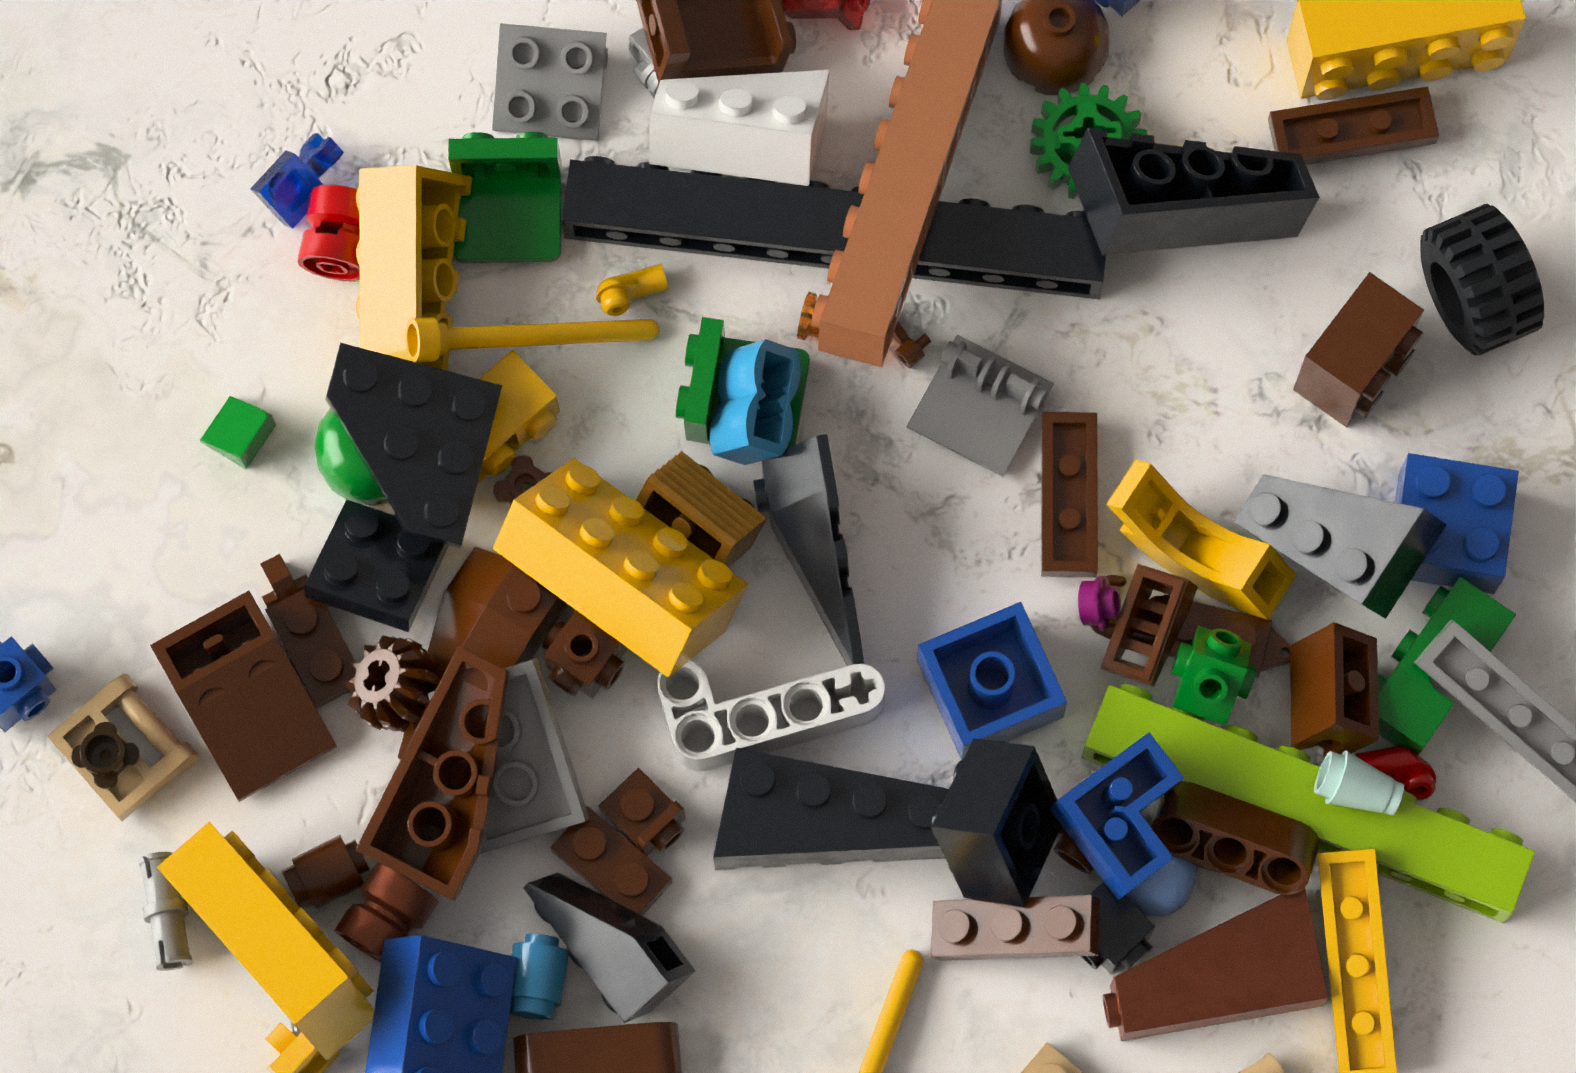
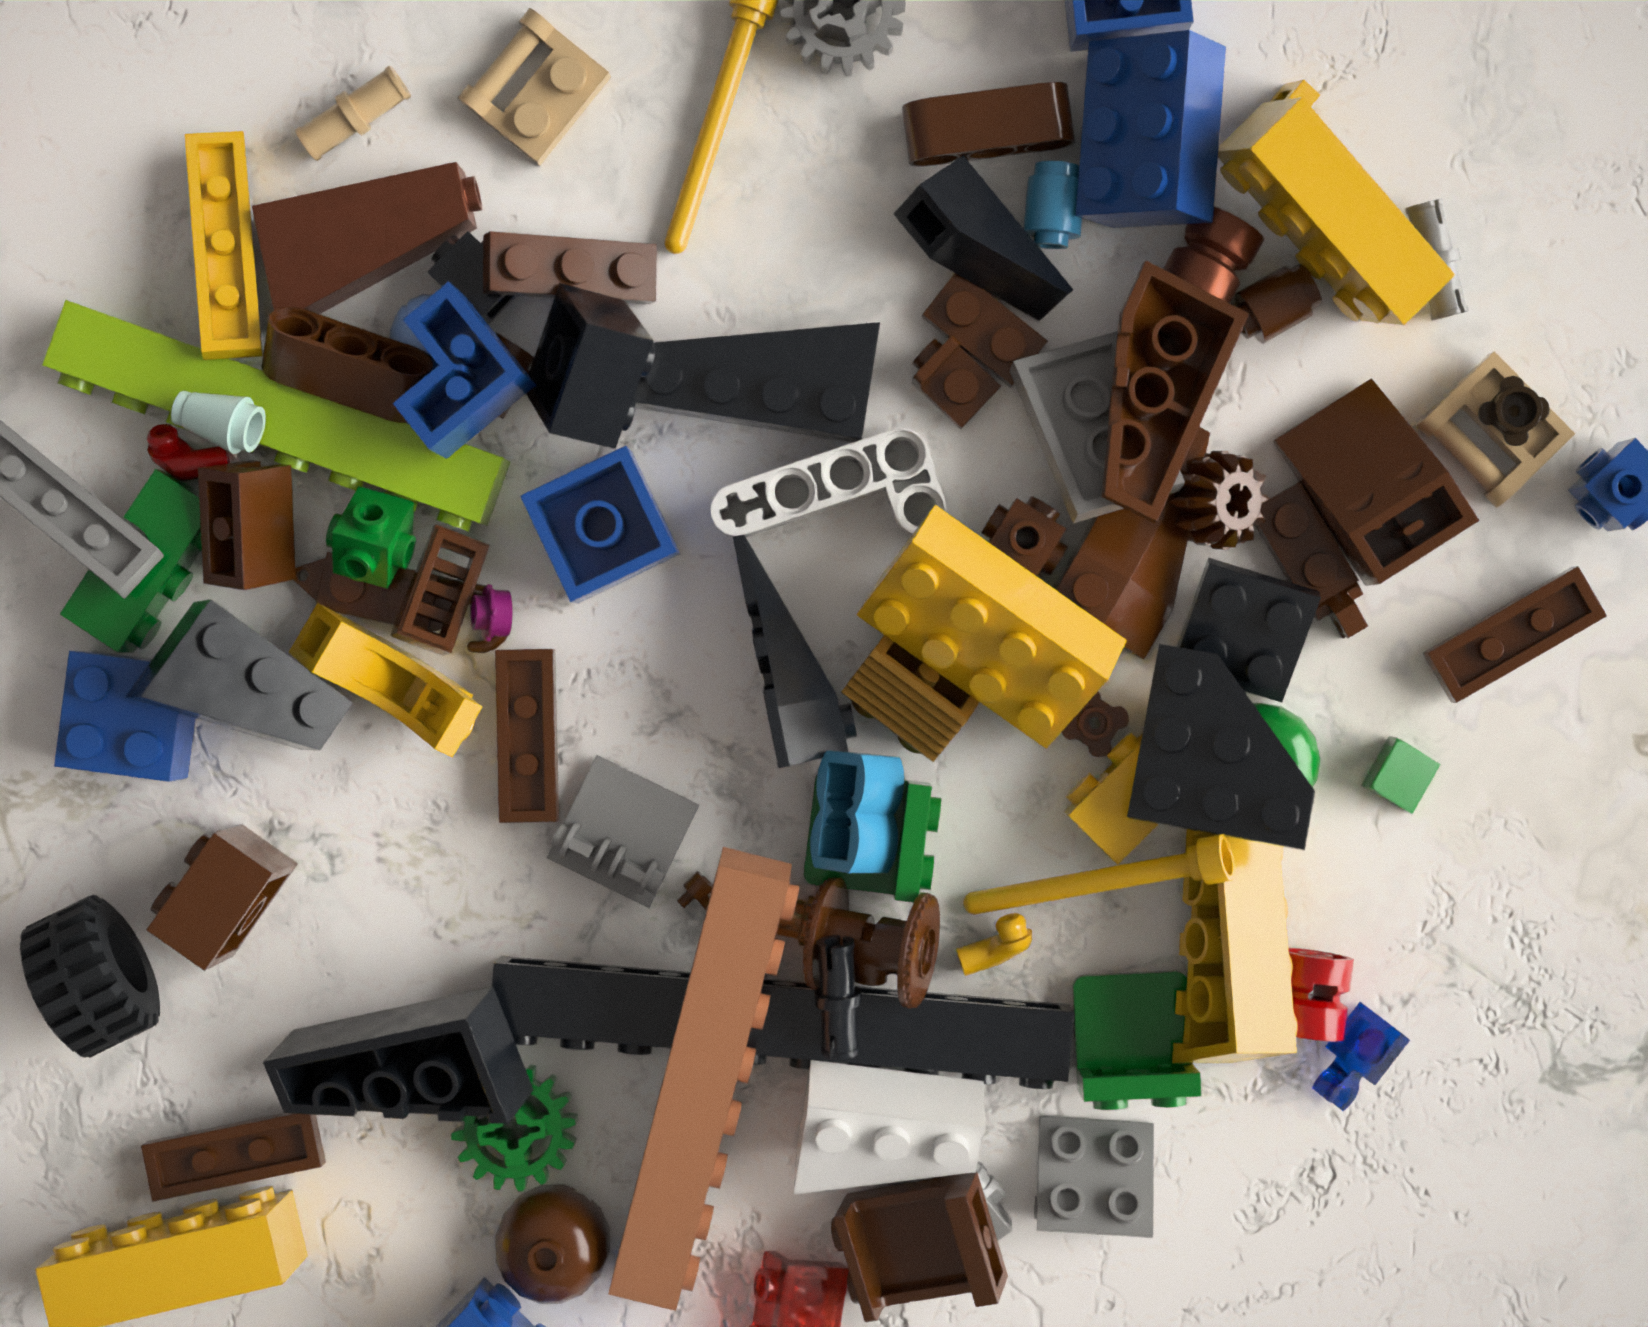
camera: 175 degrees right, 15 degrees up
none -> reddish brown hose [803,877,940,1009]
none -> black pin [814,935,862,1060]
none -> reddish brown plate [1423,566,1607,703]

